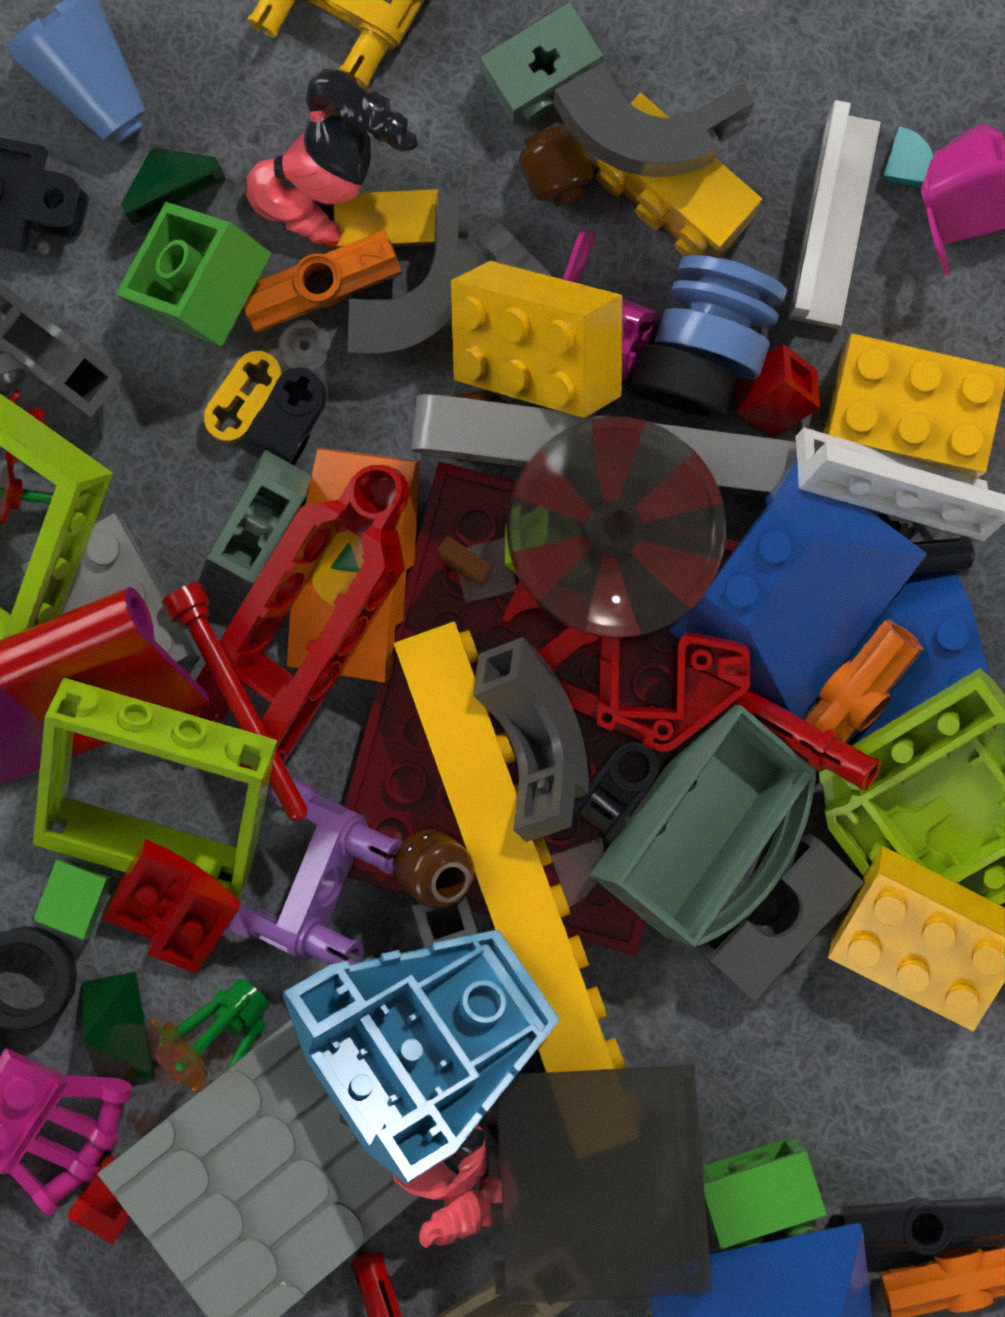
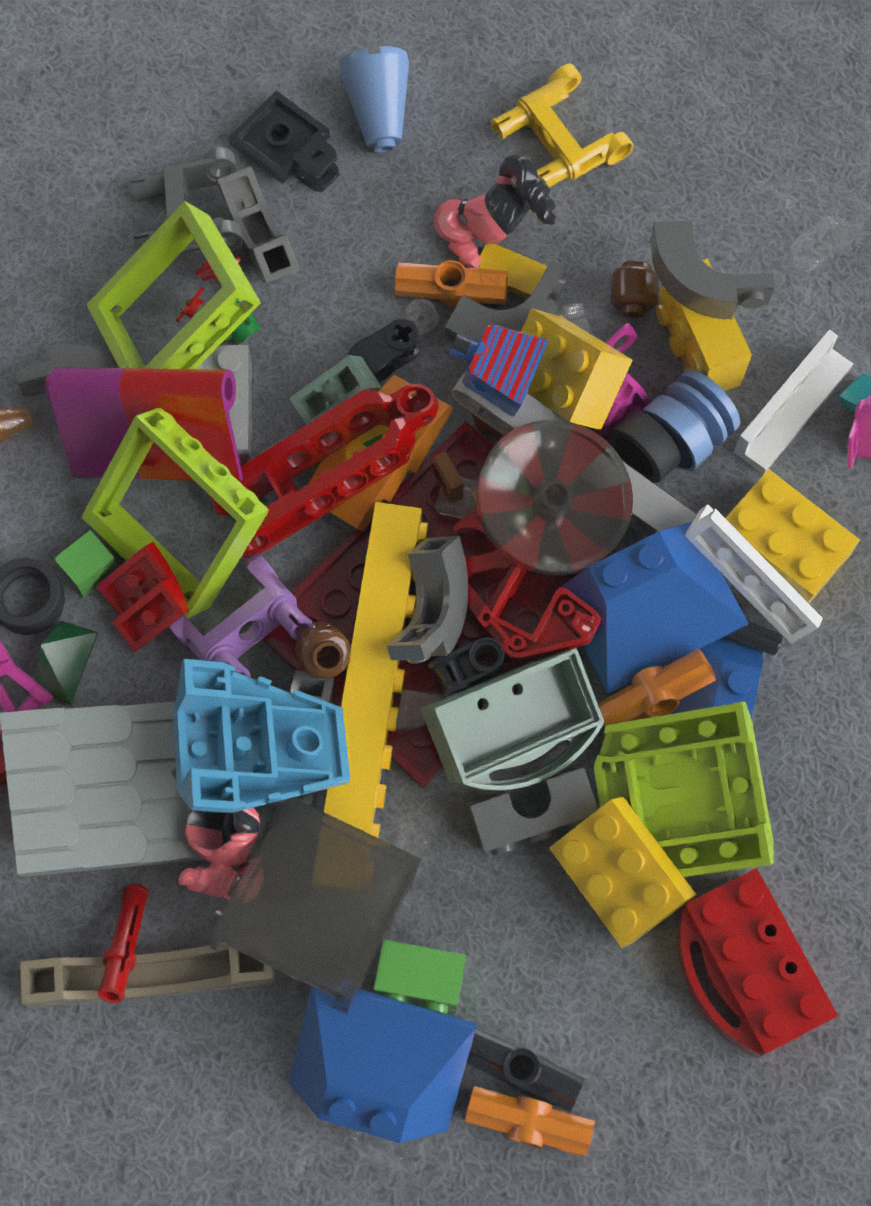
camera: 30 degrees right, 15 degrees down
bright green brick [115,202,272,347] -> none
dark green slope [121,148,226,225] -> none
green plant [148,979,270,1094] -> none
red piece [161,582,308,822] -> none
yellow beam [204,351,283,444] -> none
sand green brick [480,2,603,124] -> none
red pin [732,689,881,791] -> none
red panel [735,344,820,437] -> none
none -> blue torso [448,325,548,417]

